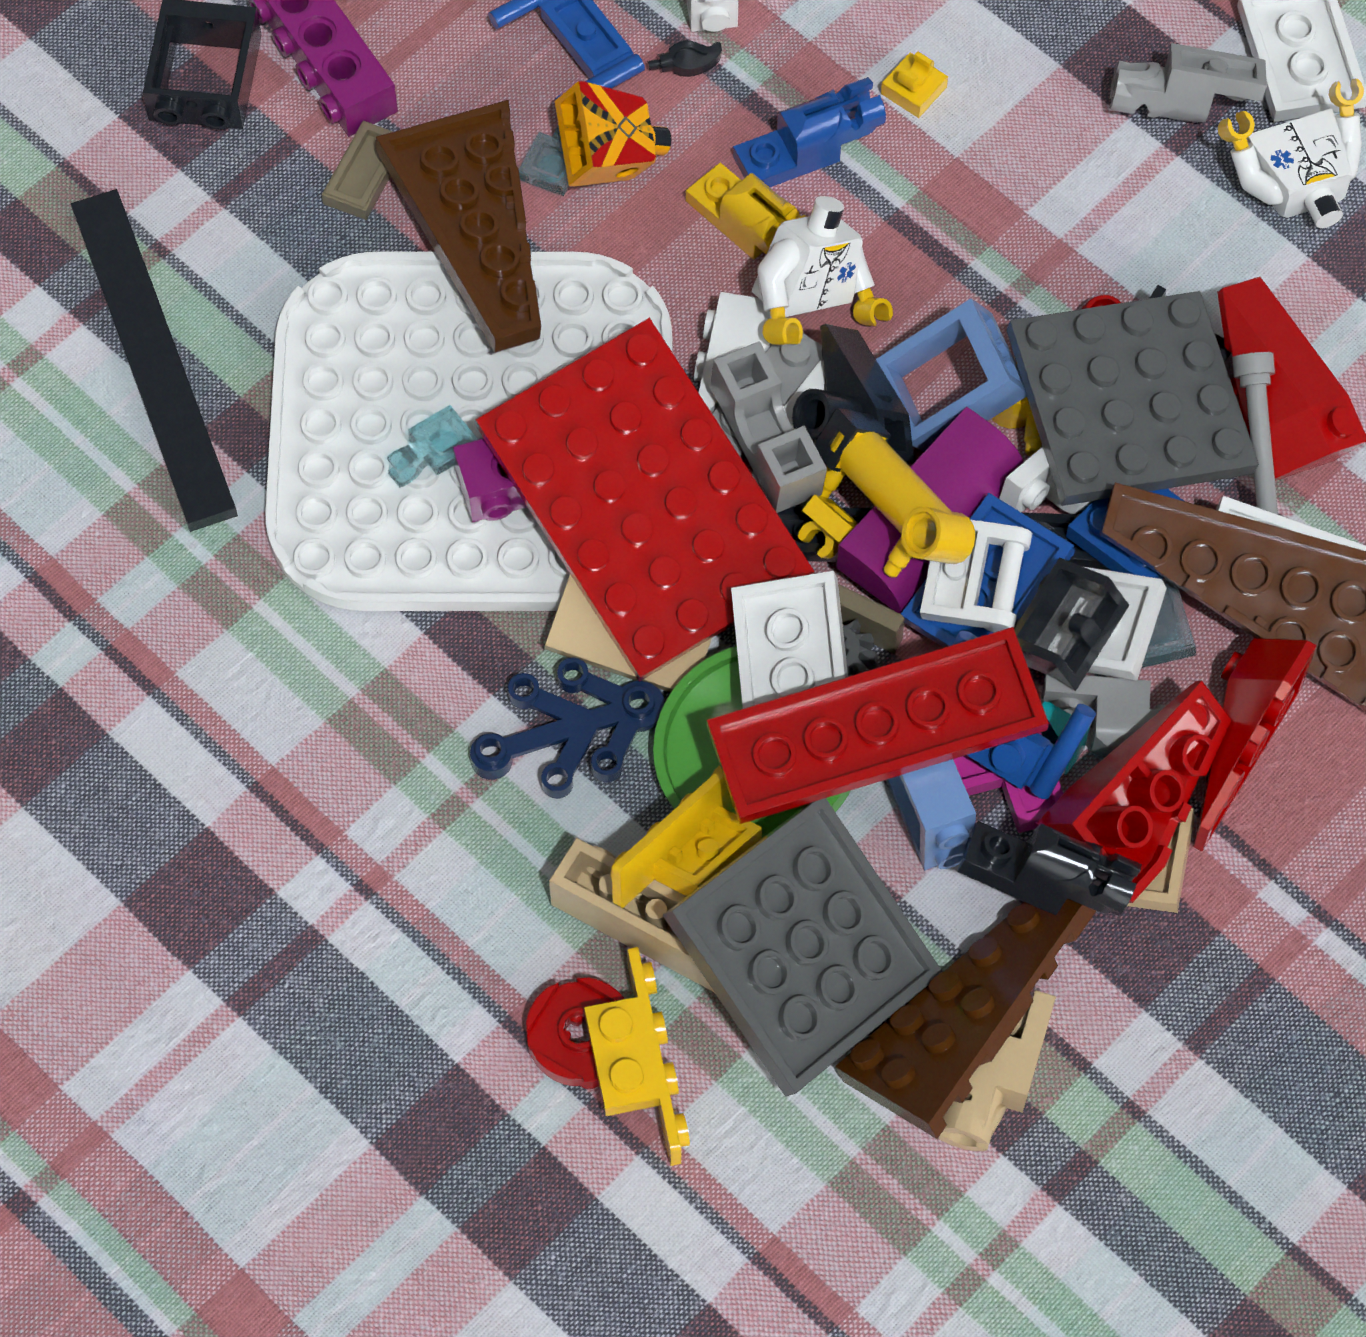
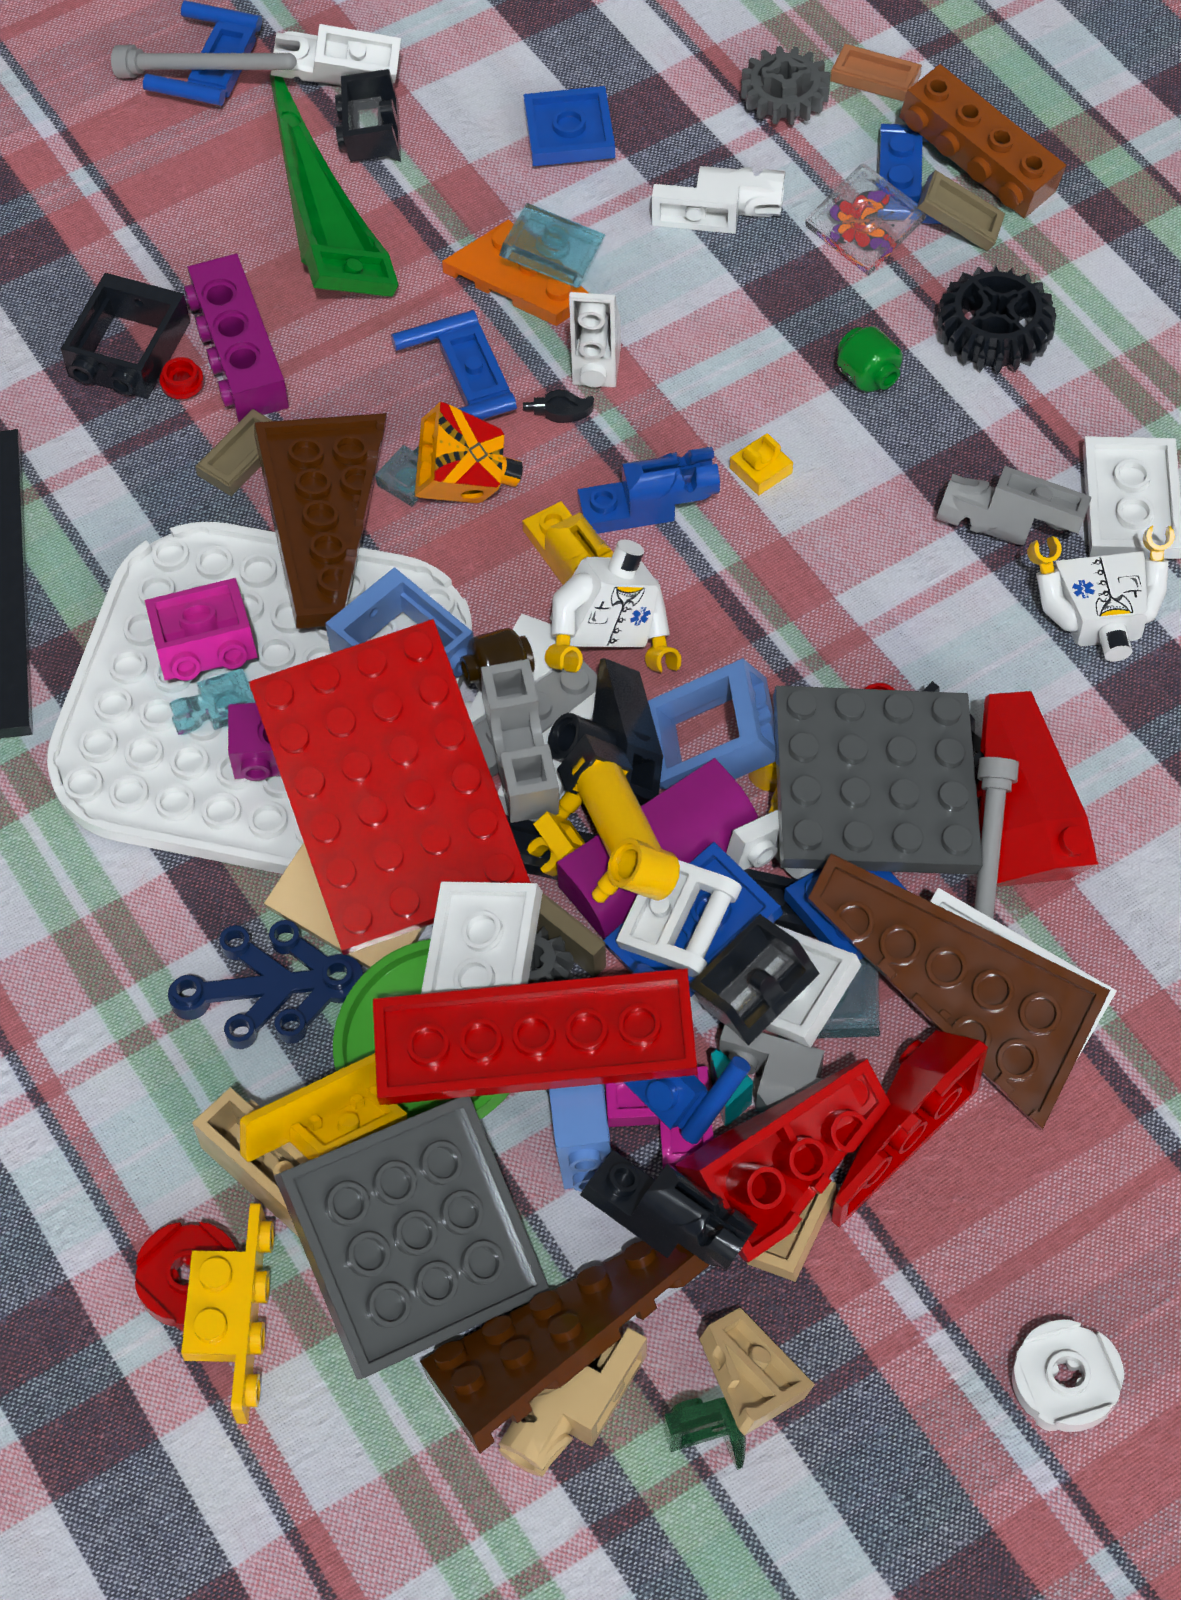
camera: 15 degrees right, 5 degrees down
none -> dark pink plate [144,578,258,681]
none -> red plate [159,357,204,399]
none -> medium blue window [325,567,474,677]
none -> dark brown head [460,628,535,693]
none -> clear green plate [664,1397,746,1470]
none -> tan wing [699,1308,815,1436]

